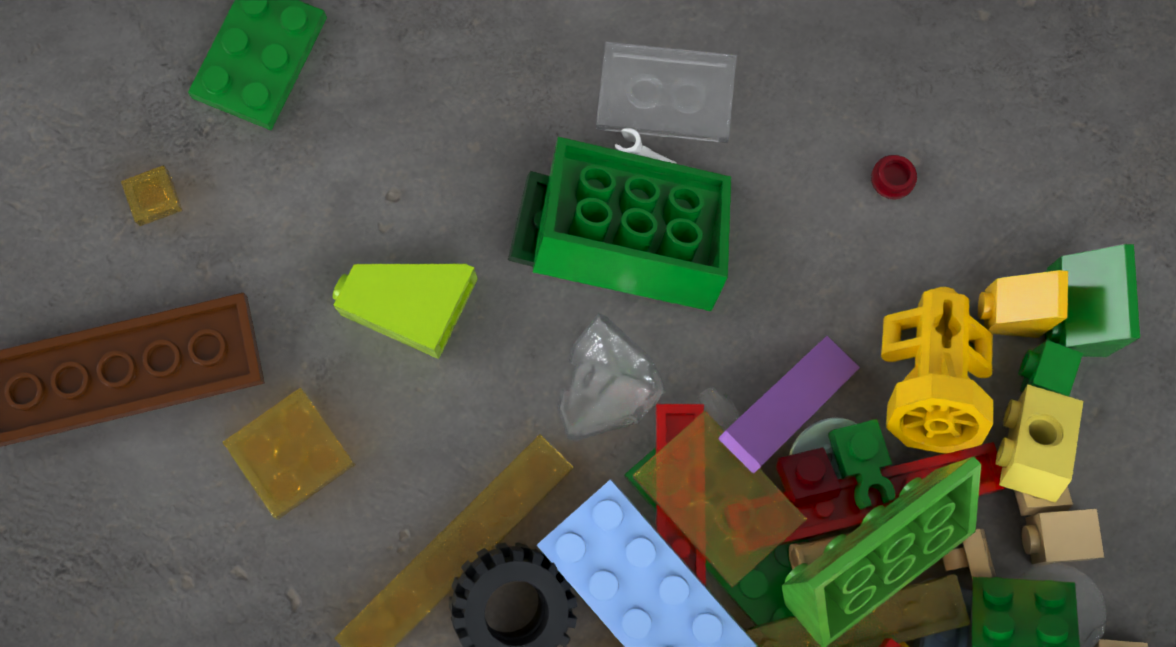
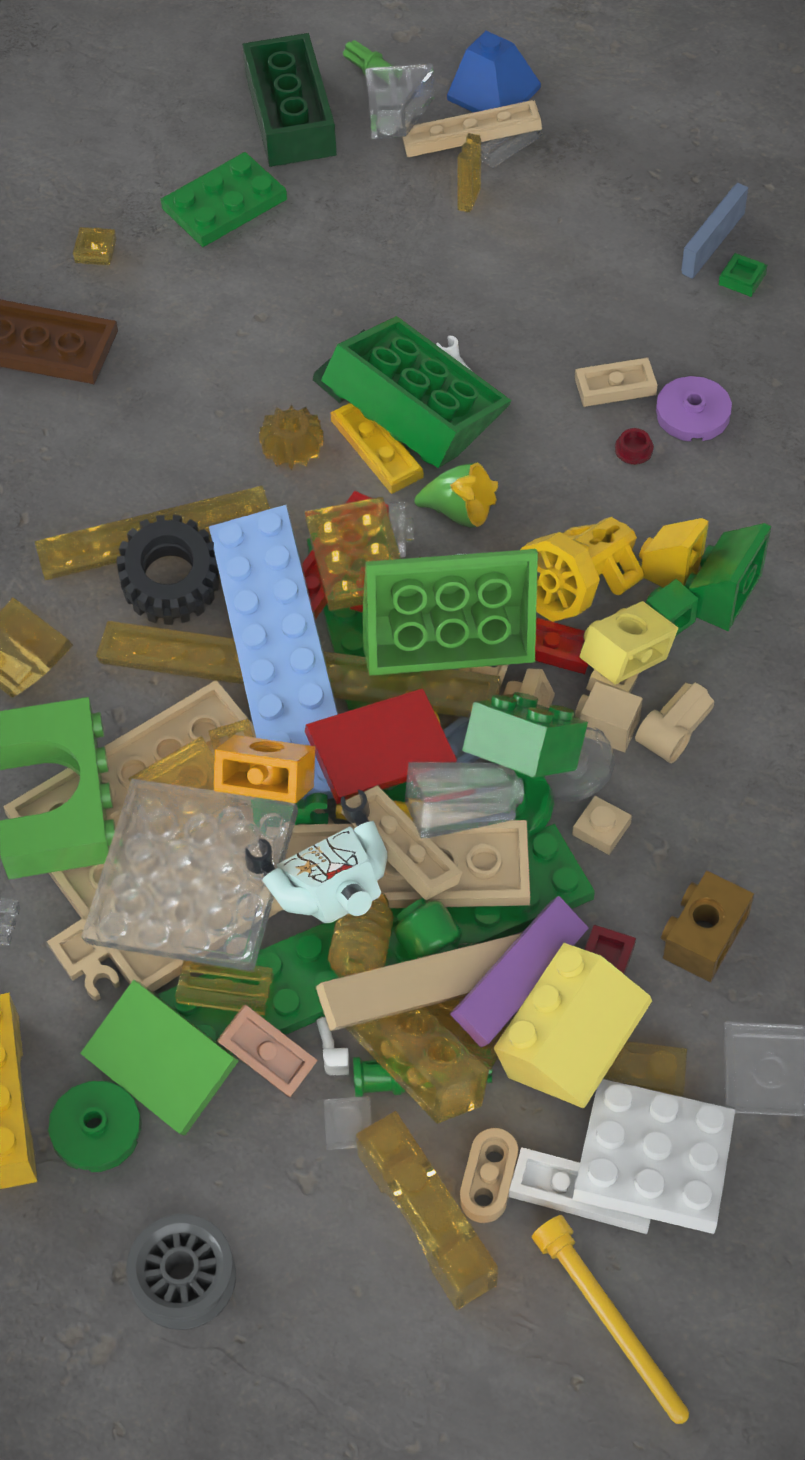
camera: 30 degrees right, 20 degrees down
clear yellow plate [222,387,356,520] -> none
lime slope [333,264,478,359] -> none
clear slope [557,313,666,441] -> none
clear tile [596,42,737,143] -> none
medium lavender tile [718,336,860,474] -> none
none -> clear yellow gear [259,404,324,470]
none -> yellow tile [330,403,424,494]
none -> hat [414,462,498,528]
none -> tan plate [575,358,658,407]
none -> tan piece [635,682,714,763]
none -> medium lavender plate [656,376,732,442]

